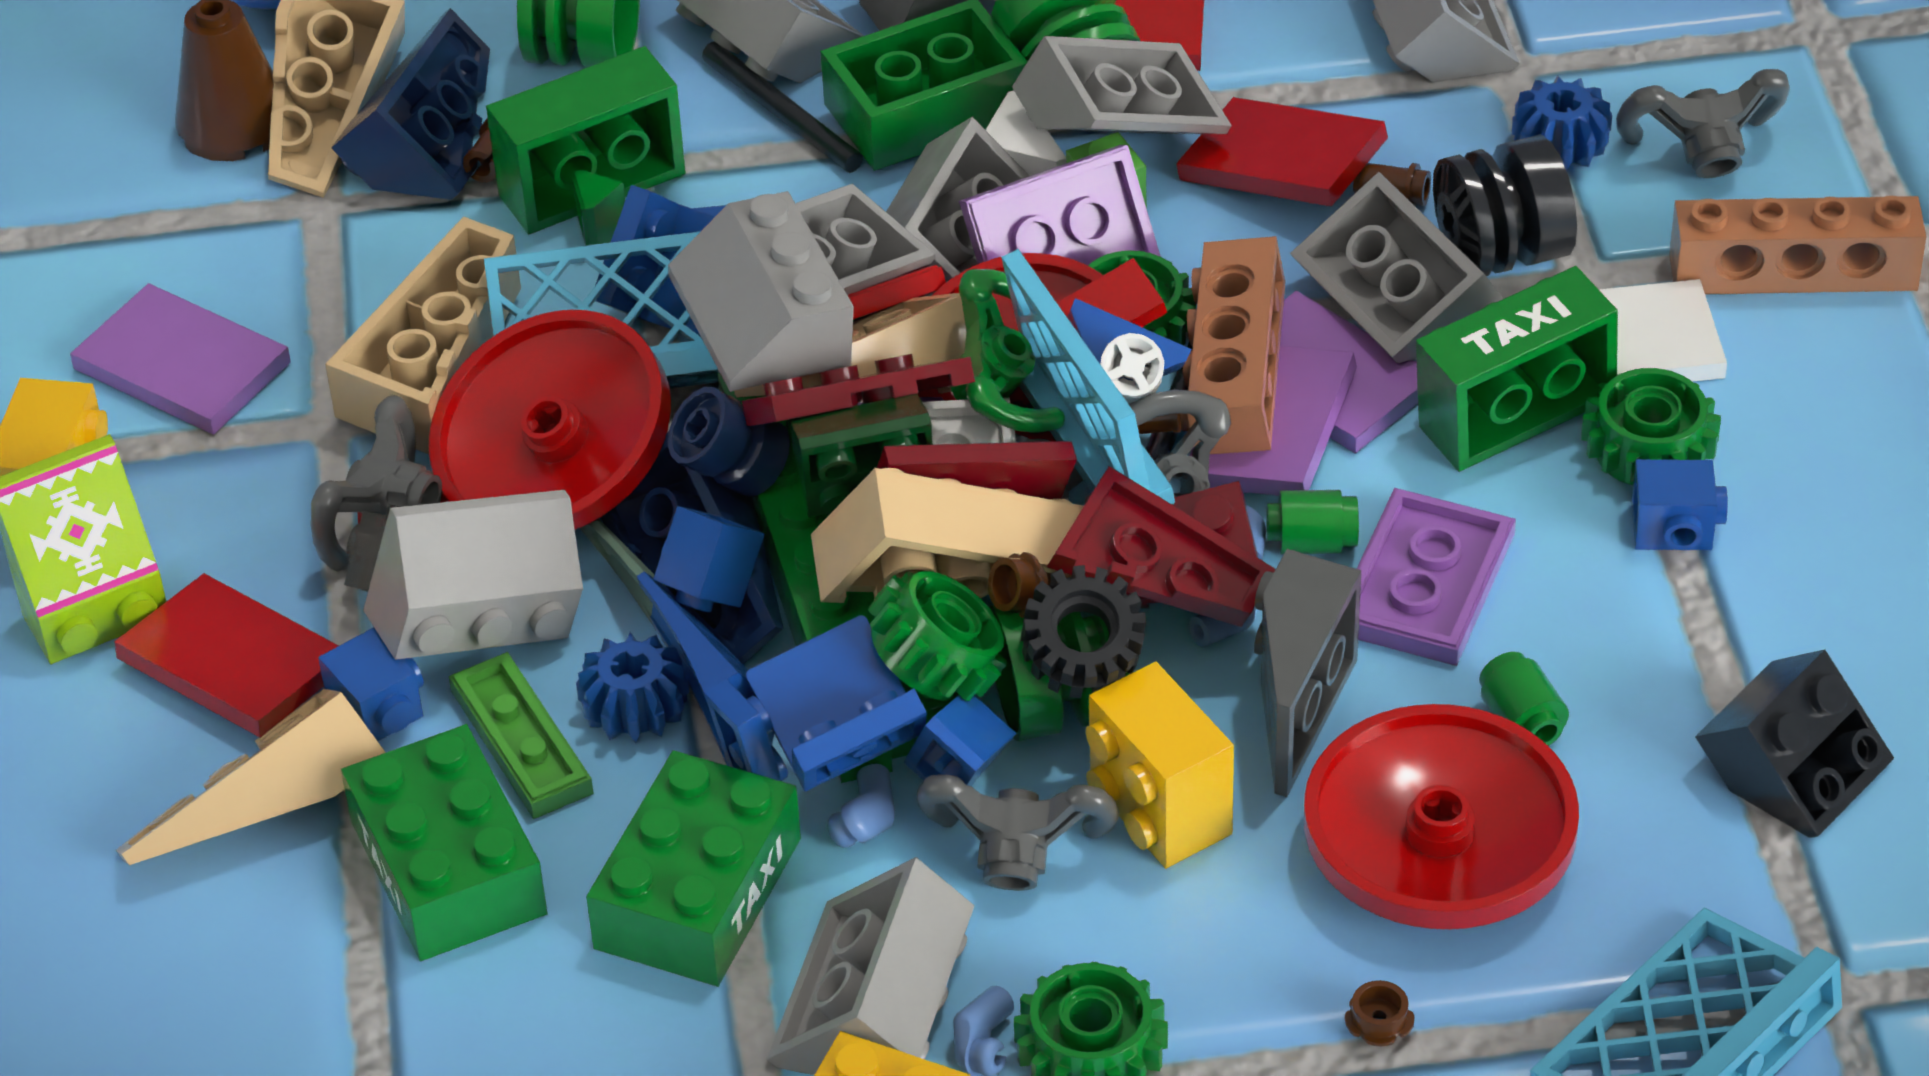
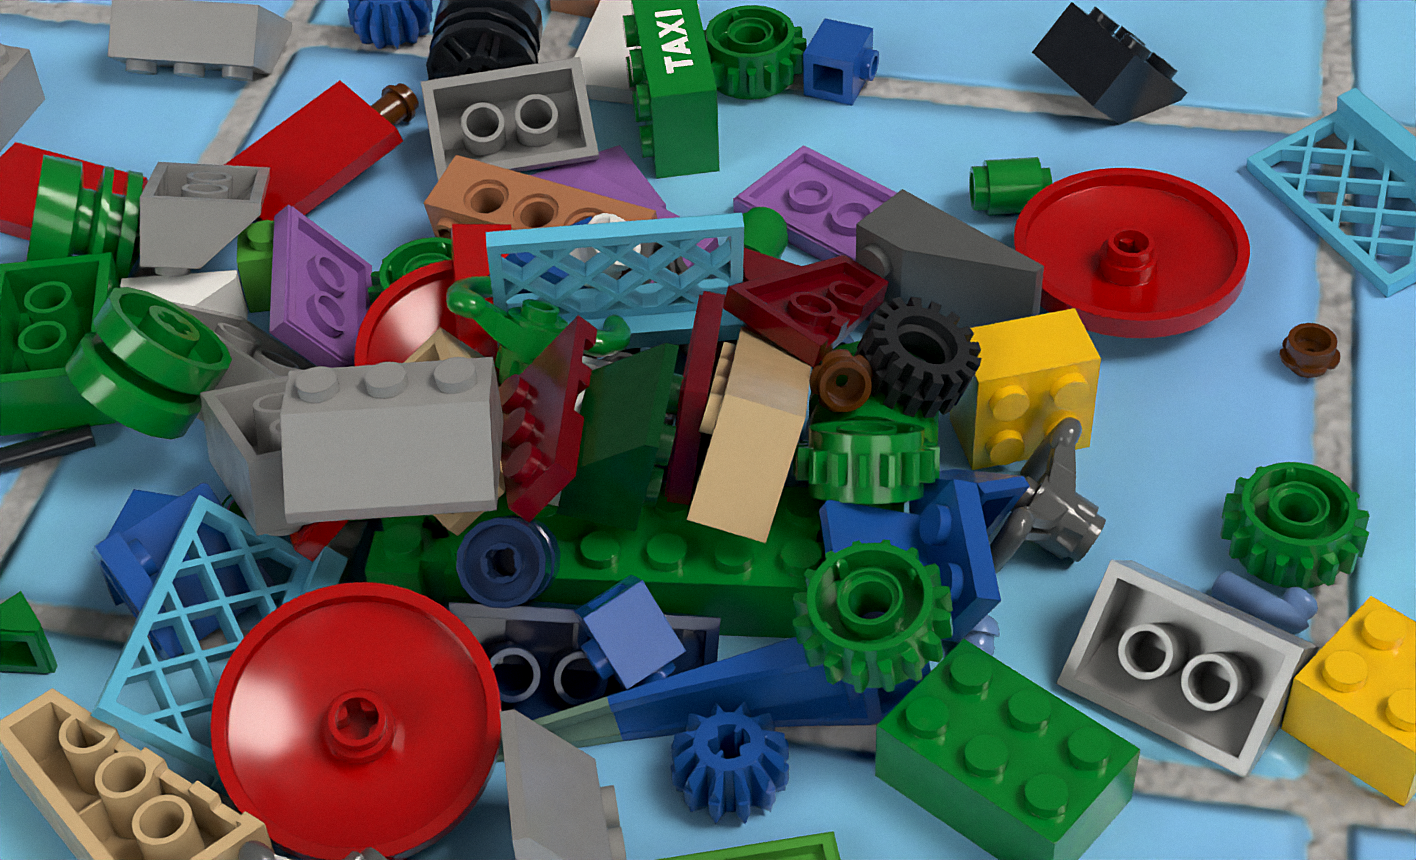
camera: 70 degrees left, 0 degrees up
none -> green wheel [65,287,232,440]
none -> green gear [793,539,953,693]

